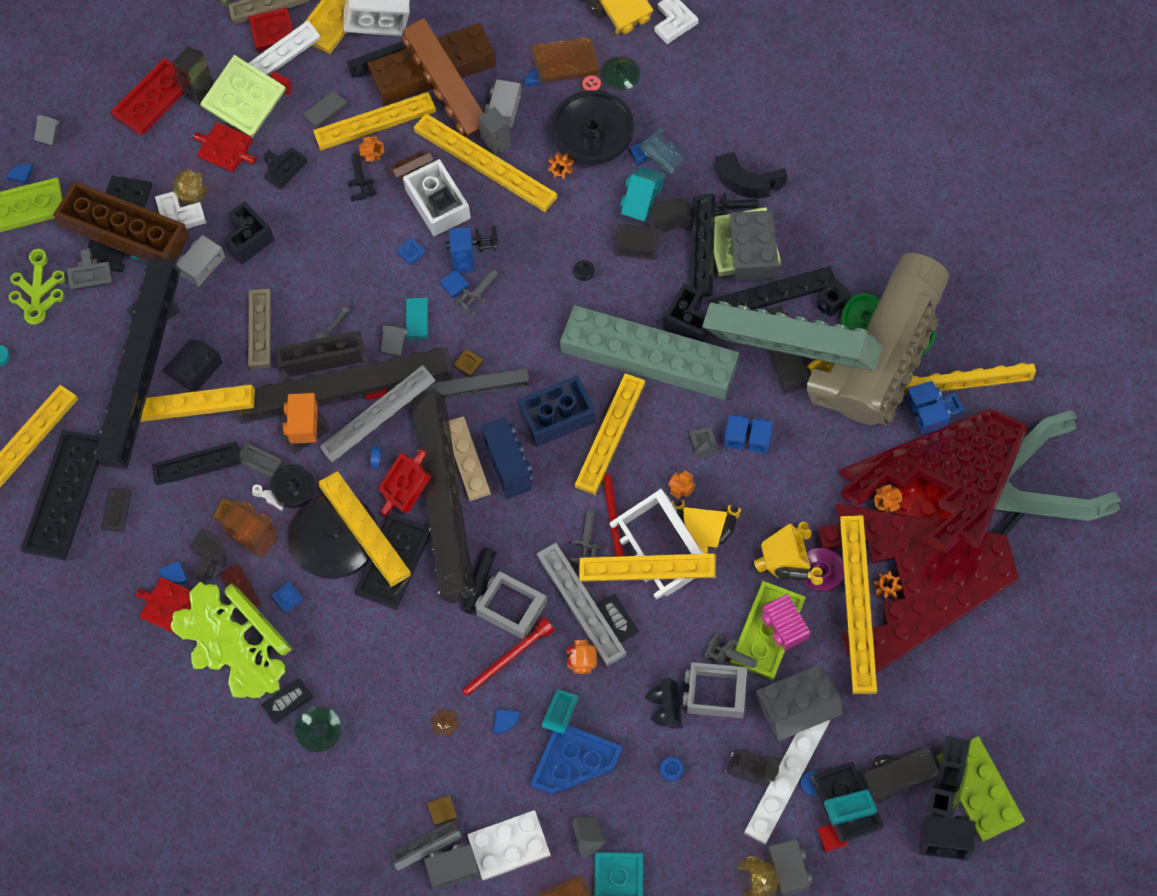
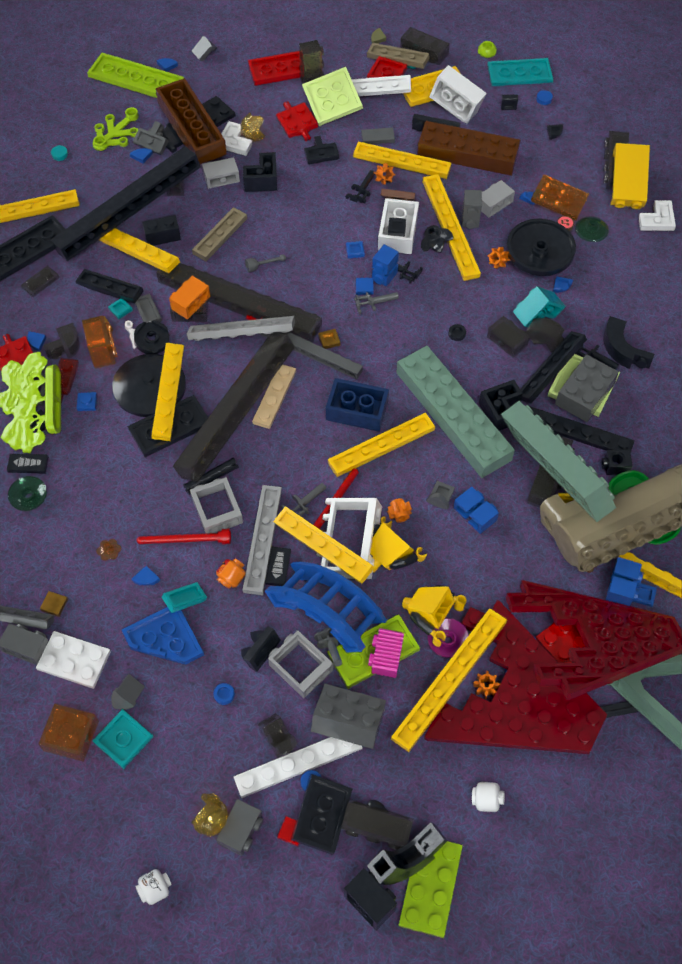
camera: 35 degrees right, 5 degrees down
red tile [269,71,293,96] -> none
clear smoke brick [275,331,367,378] -> none
blue tile [371,446,381,469] -> none
red plate [378,448,432,516] -> none
dark grey tile [380,324,408,356] -> none
dark orange brick [401,18,483,138] -> none
teal tile [406,298,428,339] -> none
dark blue brick [481,416,534,499] -> none
clear light blue wing [640,127,684,174] -> none
teal tile [824,789,877,825] -> none
orange gear [874,484,902,513] -> none
none -> teal tile [108,299,133,320]
none -> blue tile [130,148,153,163]
none -> blue fence [265,562,387,653]
none -> black plate [421,225,454,253]
none -> white head [472,782,505,812]

